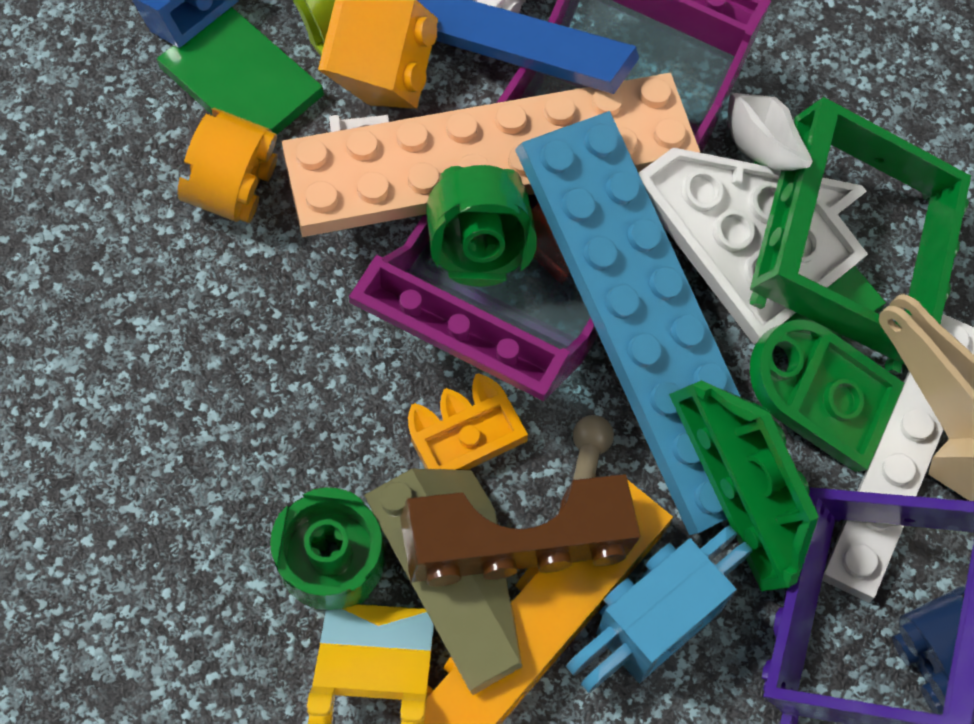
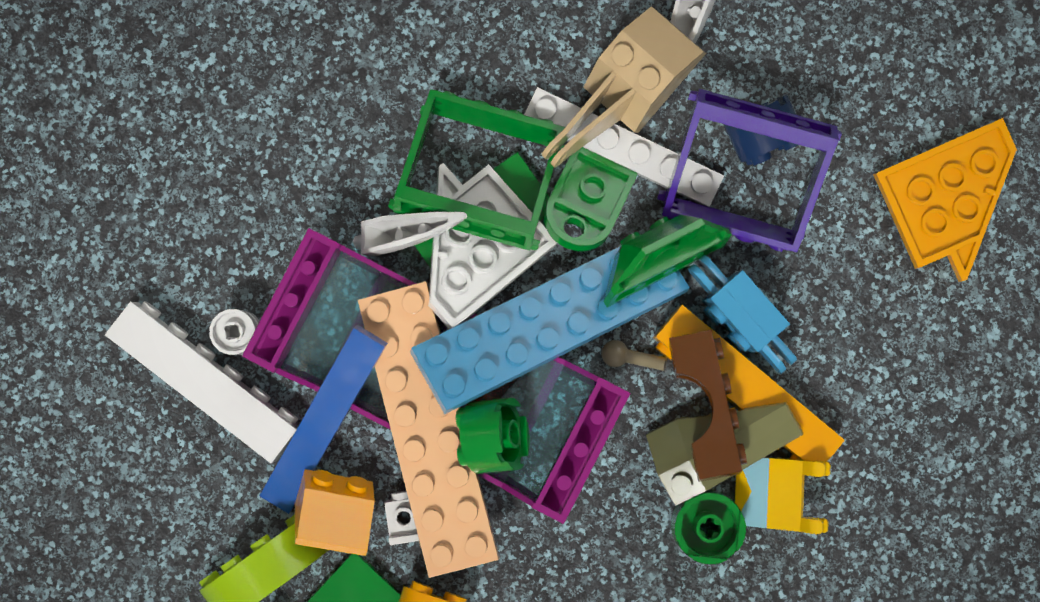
camera: 90 degrees left, 20 degrees up
light orange plate [408,373,528,470] -> none

